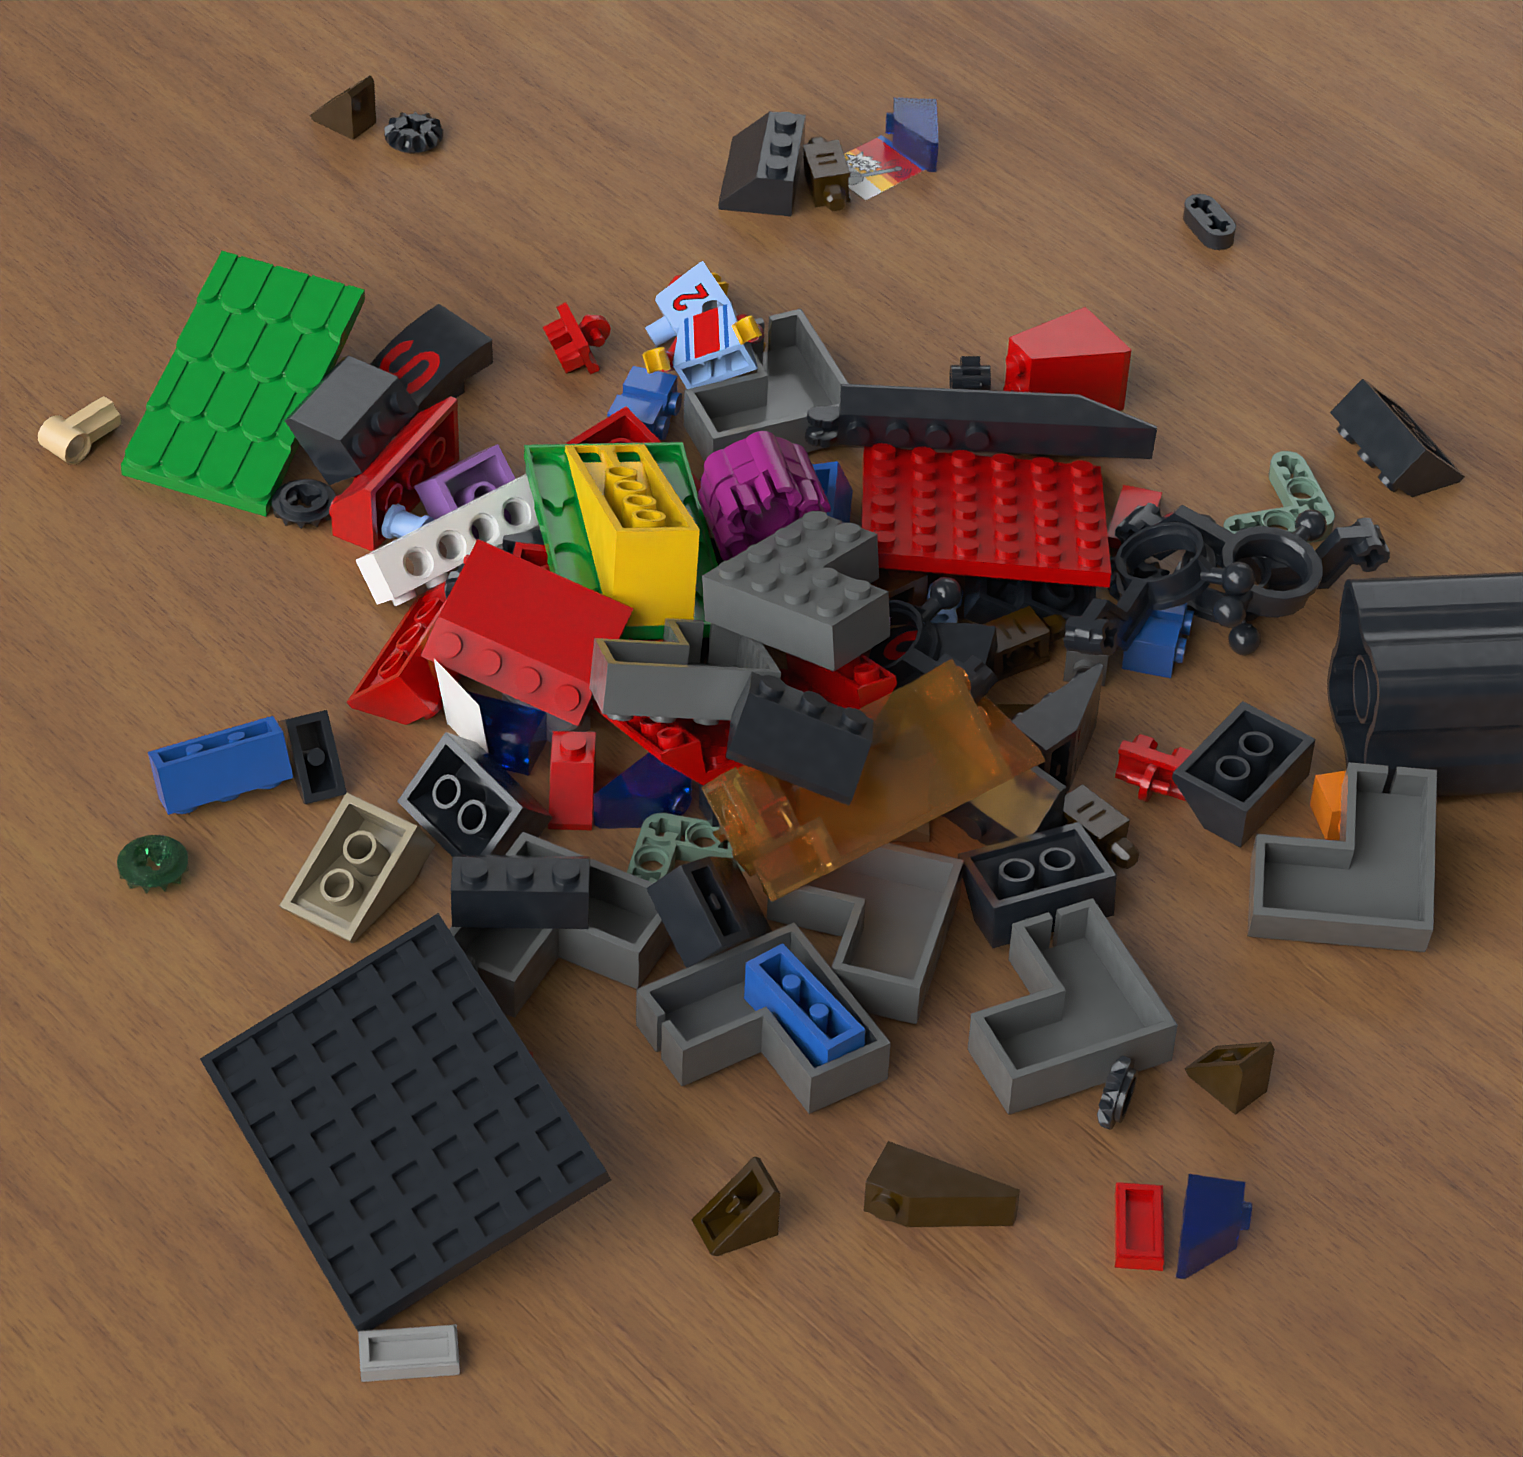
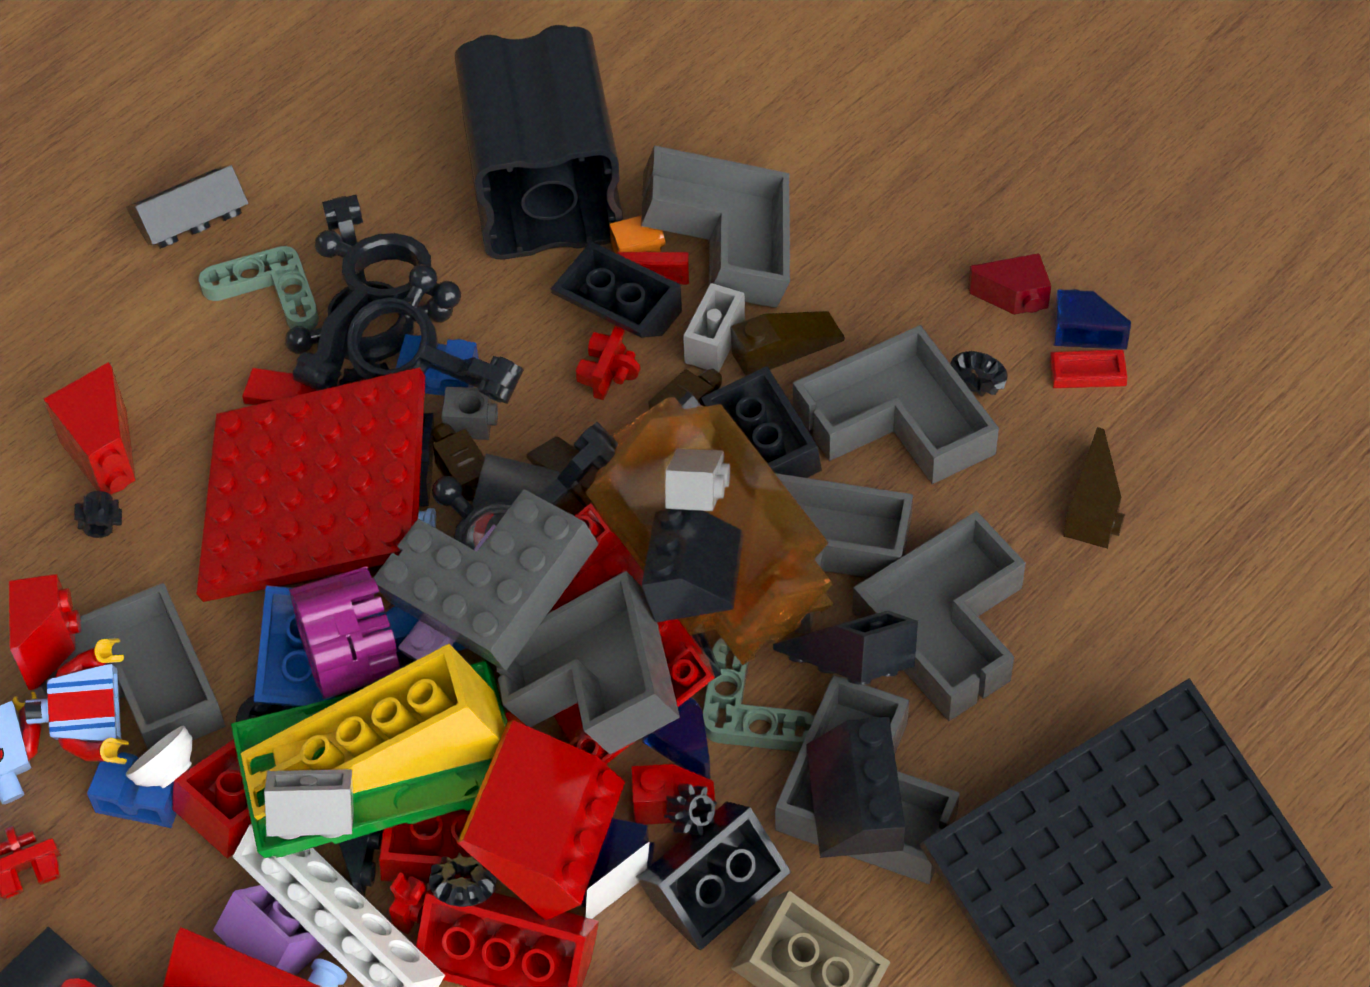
camera: 90 degrees left, 10 degrees up
light grey tile [358,1324,460,1382] -> none
dark brown slope [691,1156,780,1257] -> none
blue brick [744,943,866,1068] -> none
black hinge [805,384,1157,459] -> none
black slope [1007,663,1104,792] -> none
dark brown slope [1184,1042,1275,1115] -> none
none -> red slope [9,574,81,690]
none -> white piece [126,726,193,788]
none -> brick [264,769,354,839]
none -> red tile [617,252,689,285]
none -> black gear [664,784,717,835]
none -> light grey brick [665,448,730,511]
none -> light grey brick [683,283,745,372]
none -> dark brown slope [731,311,845,376]
none -> dark red slope [968,253,1051,315]

